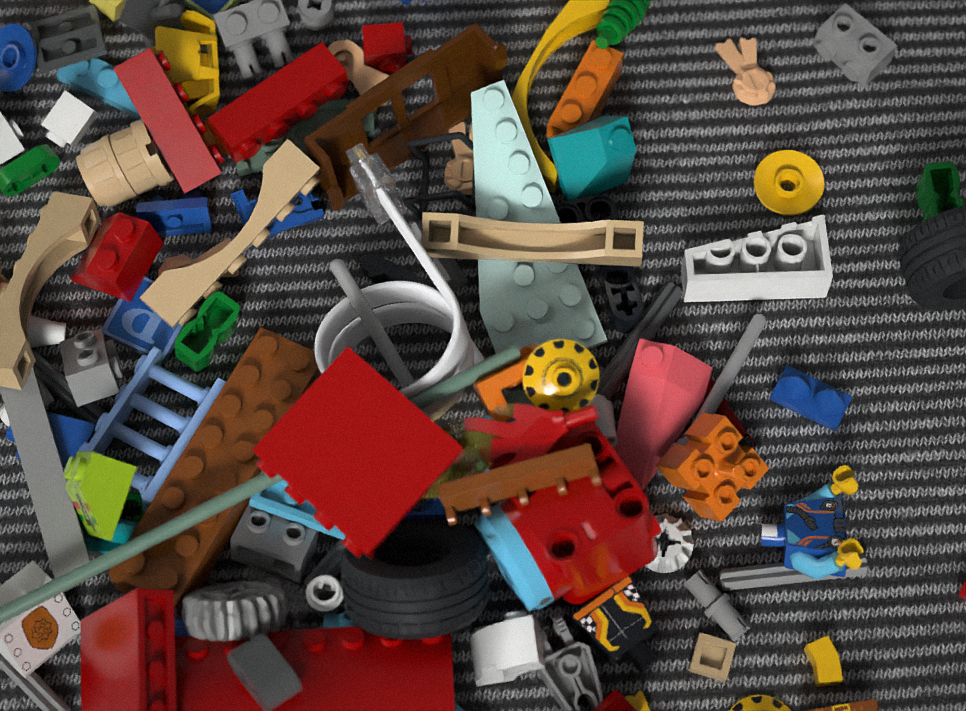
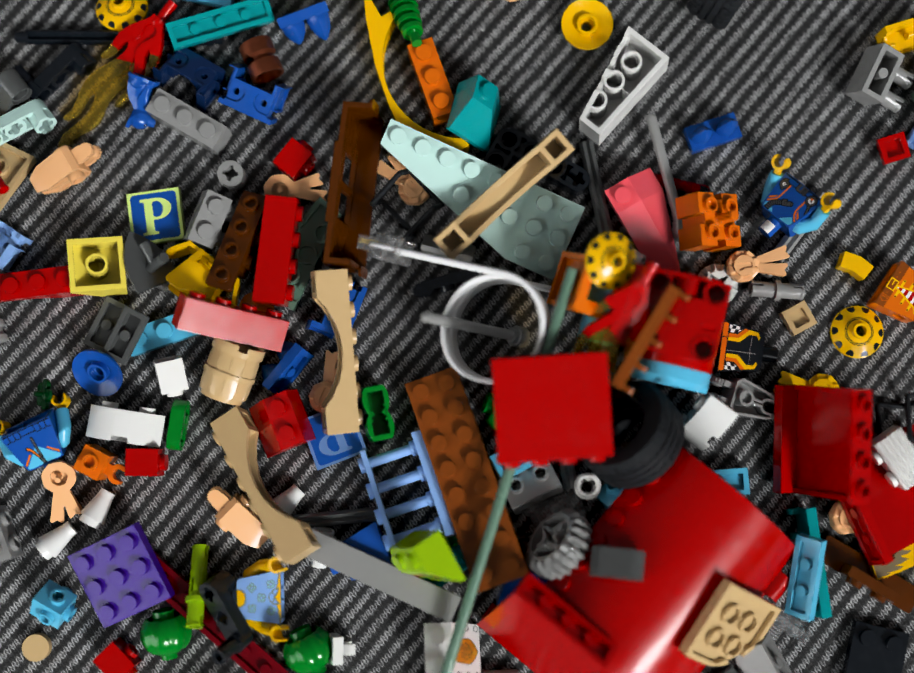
camera: 45 degrees left, 15 degrees up
light grey brick [60,328,123,407] -> none
none -> reddish brown bracket [205,191,265,292]
none -> light nougat piece [726,245,790,283]

